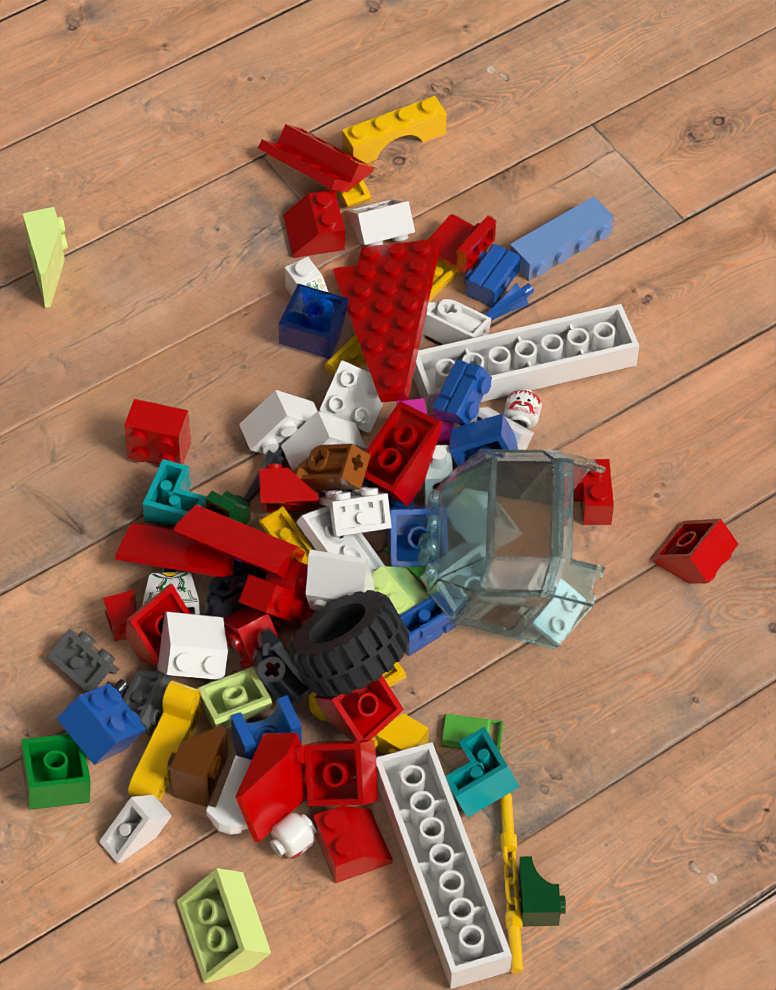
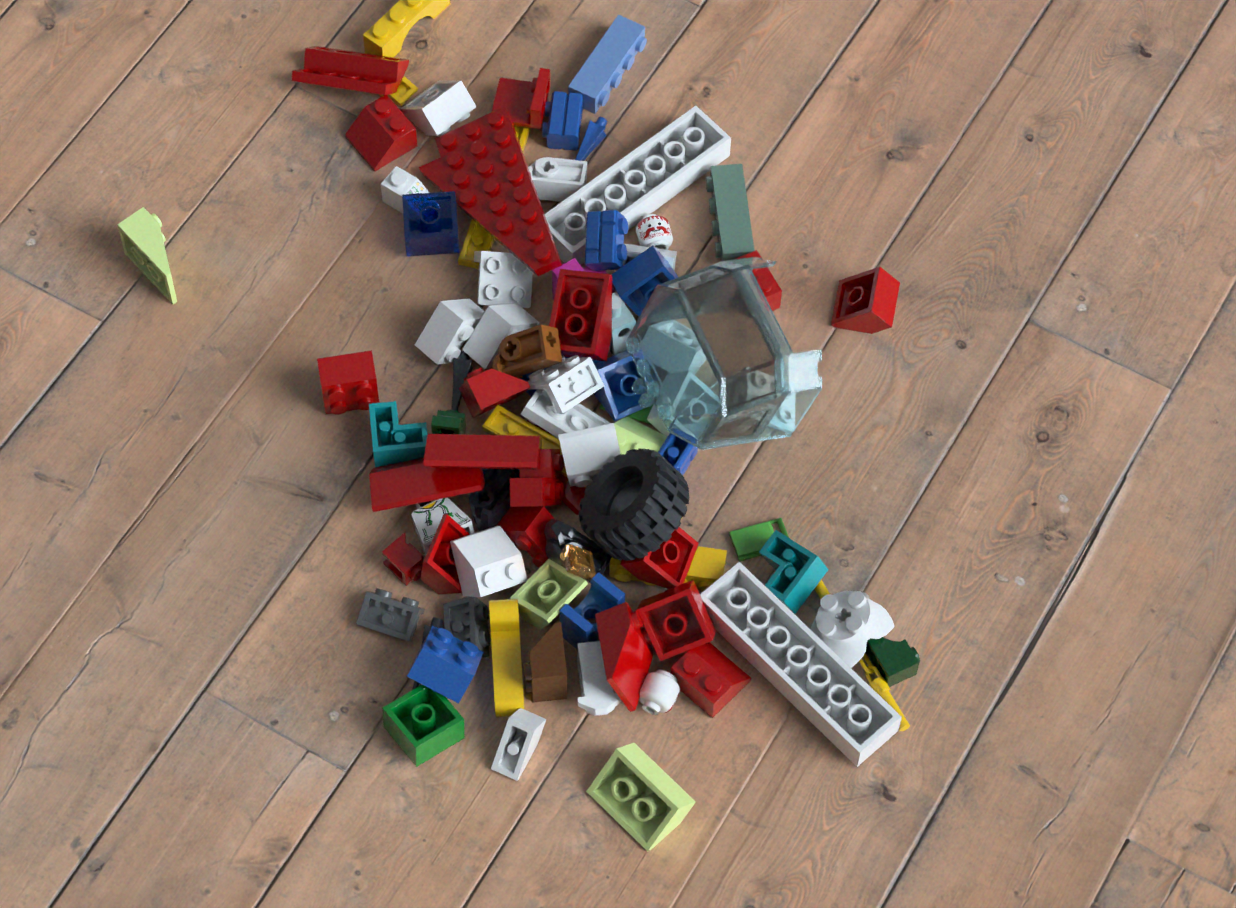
camera: 25 degrees left, 5 degrees up
none -> clear orange tile [563,544,596,580]
none -> sand green brick [706,164,755,265]
none -> white brick [810,591,894,668]

